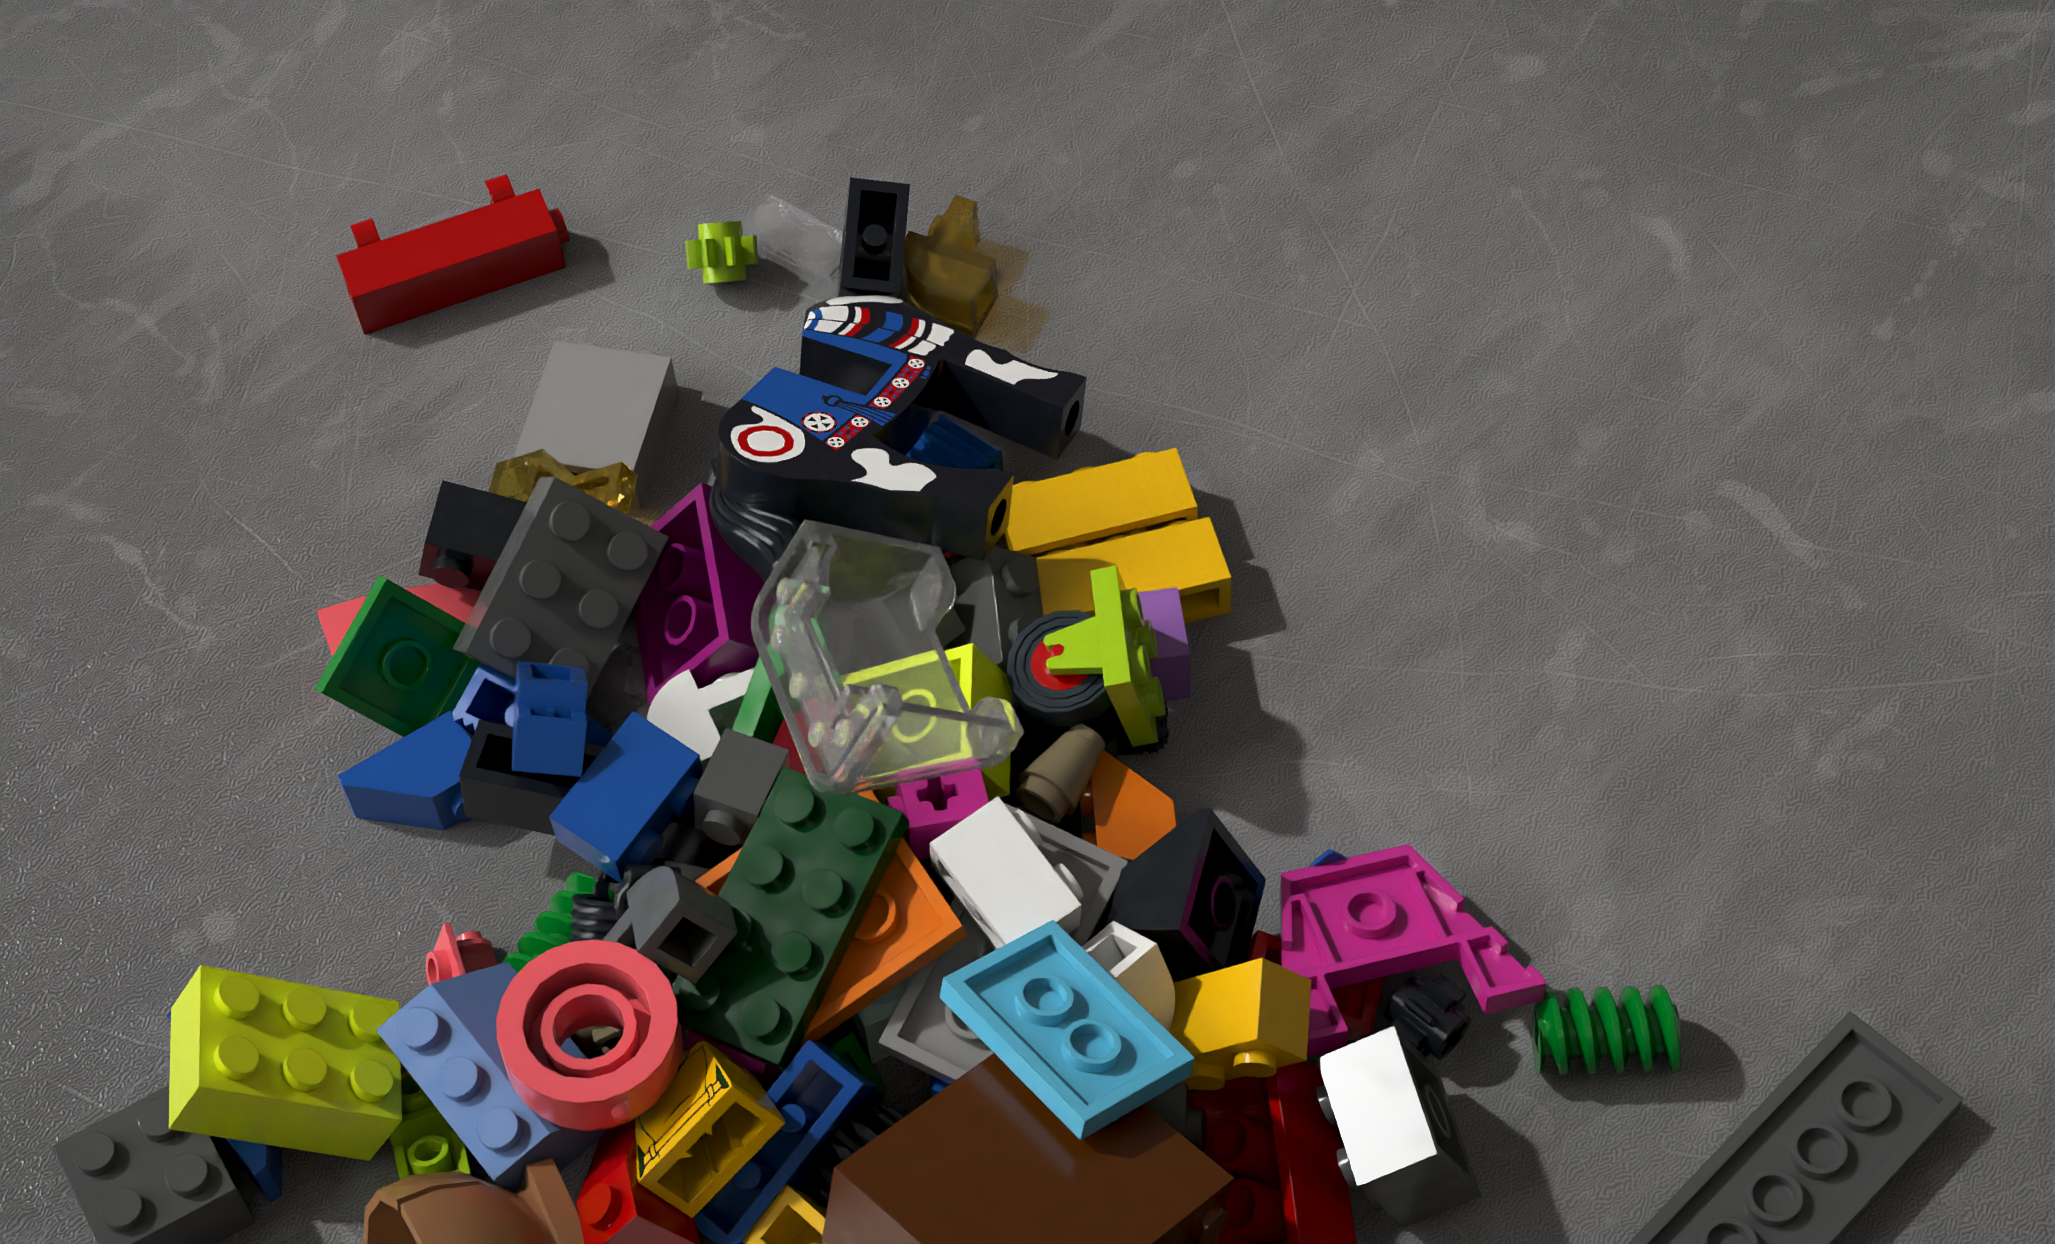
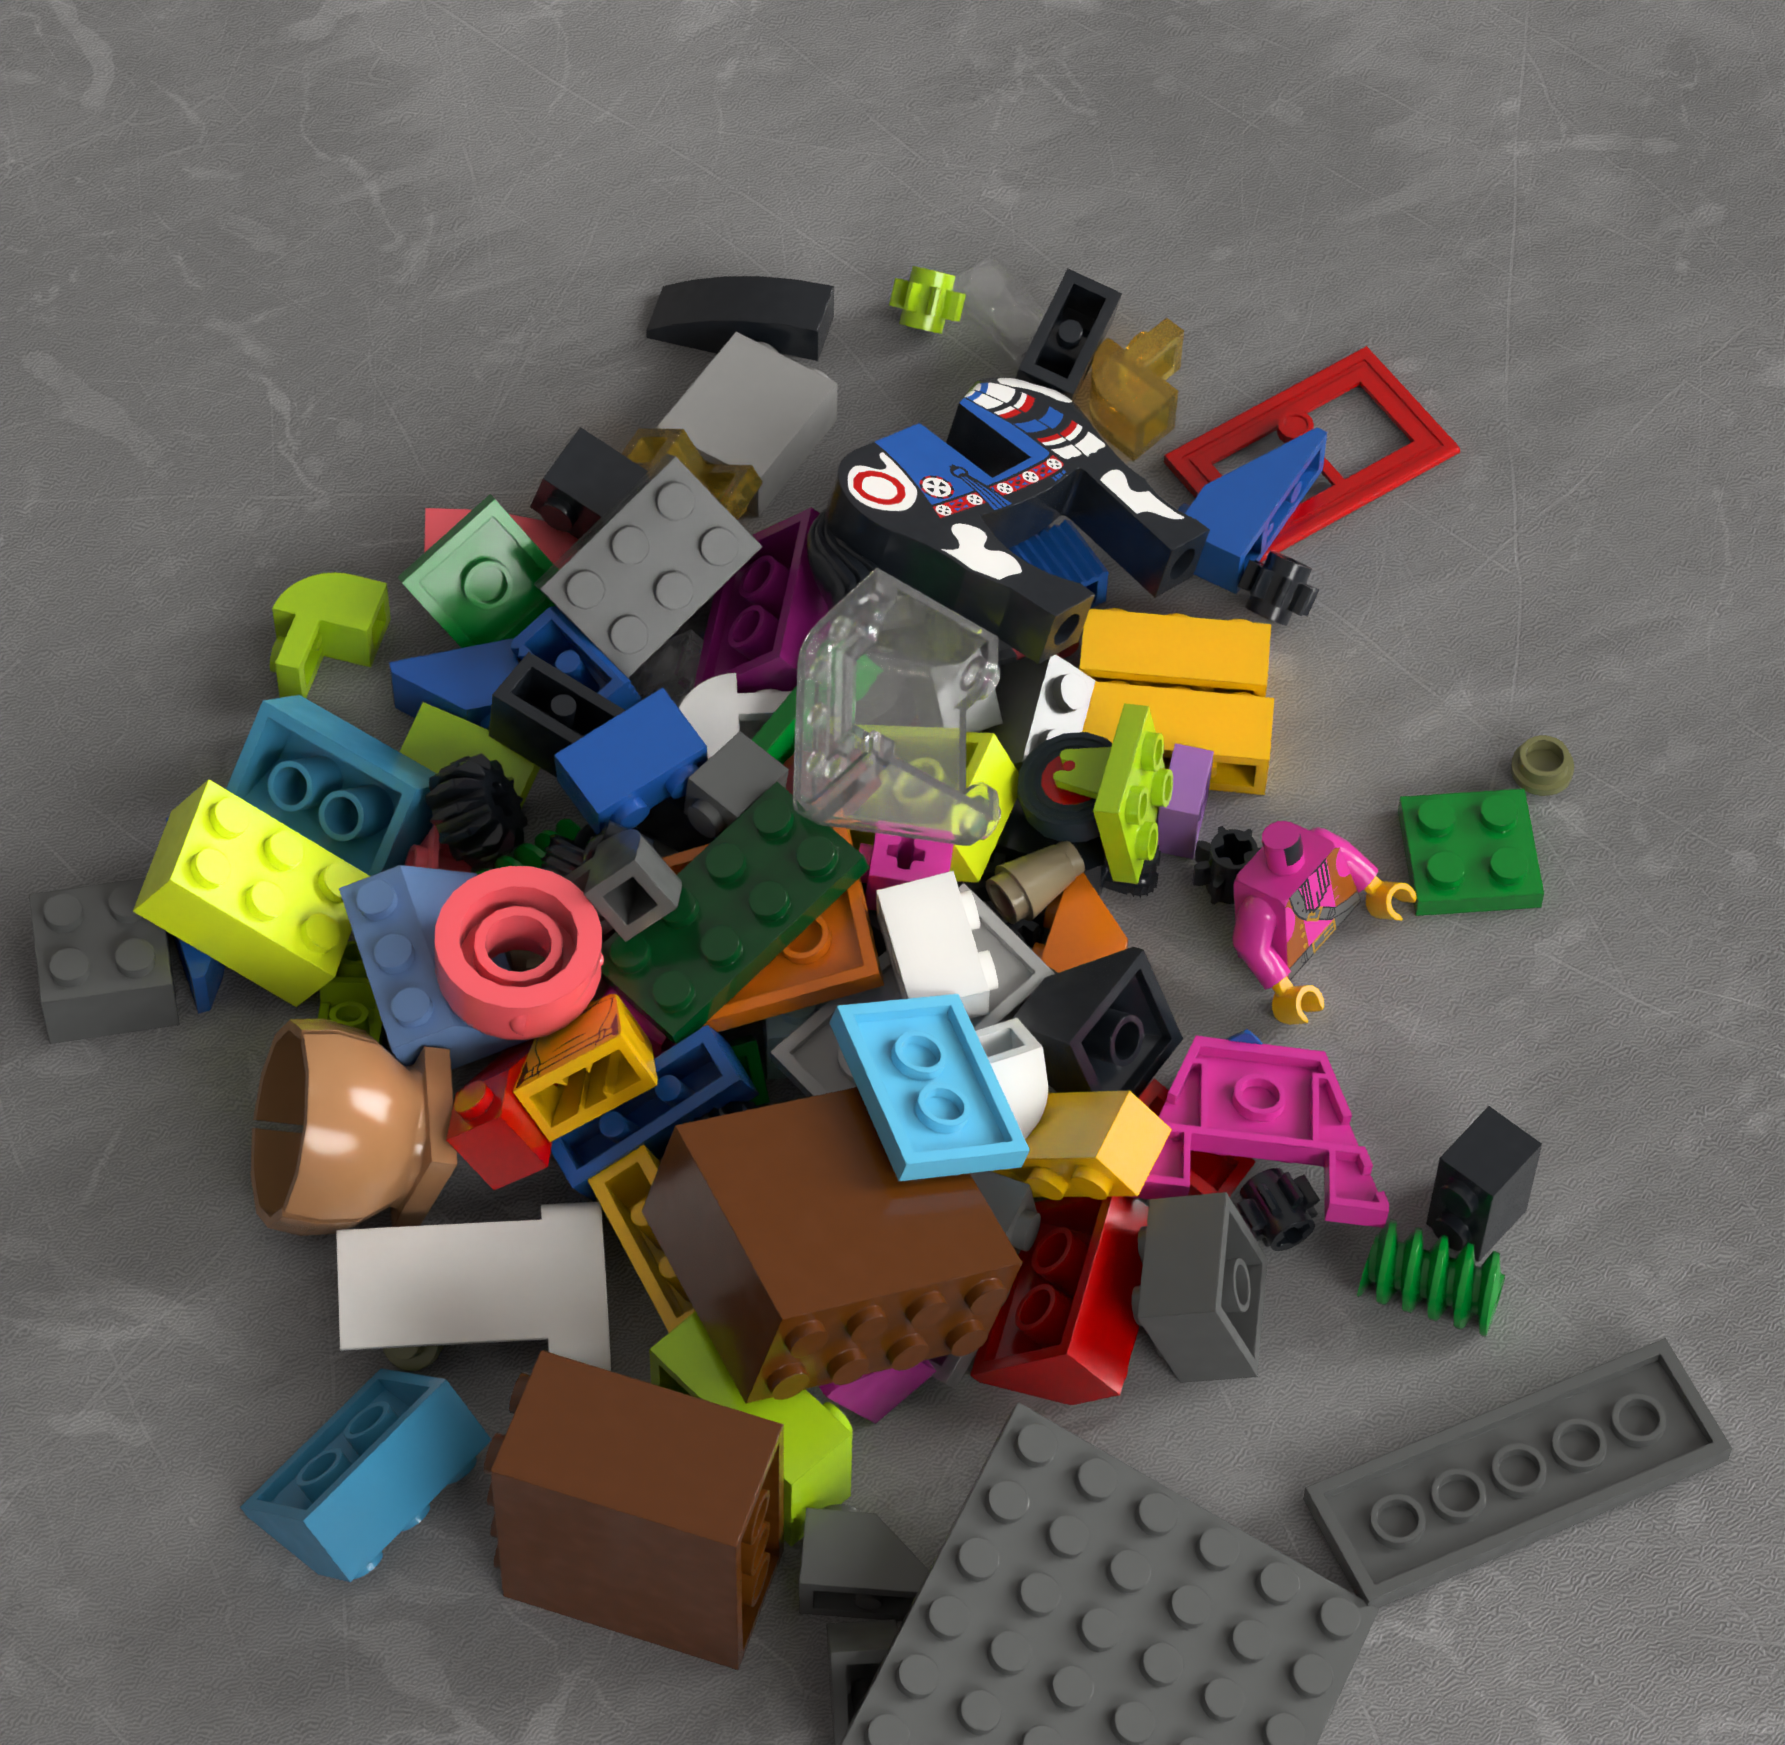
camera: 15 degrees right, 0 degrees up
red brick [336,174,570,335] -> none
blue slope [512,661,588,777] -> none
none -> dark azure slope [226,695,437,876]
none -> lime brick [270,572,391,698]
none -> lime slope [400,702,540,808]
none -> black gear [425,753,528,867]
none -> black slope [646,276,834,361]
none -> red door [1164,346,1460,562]
none -> blue slope [1178,427,1328,594]
none -> black gear [1192,826,1262,905]
none -> dark pink torso [1232,821,1417,1025]
none -> black gear [1238,550,1319,626]
none -> green plate [1398,788,1544,916]
none -> black brick [1426,1106,1542,1262]
none -> olive plate [1511,735,1574,796]

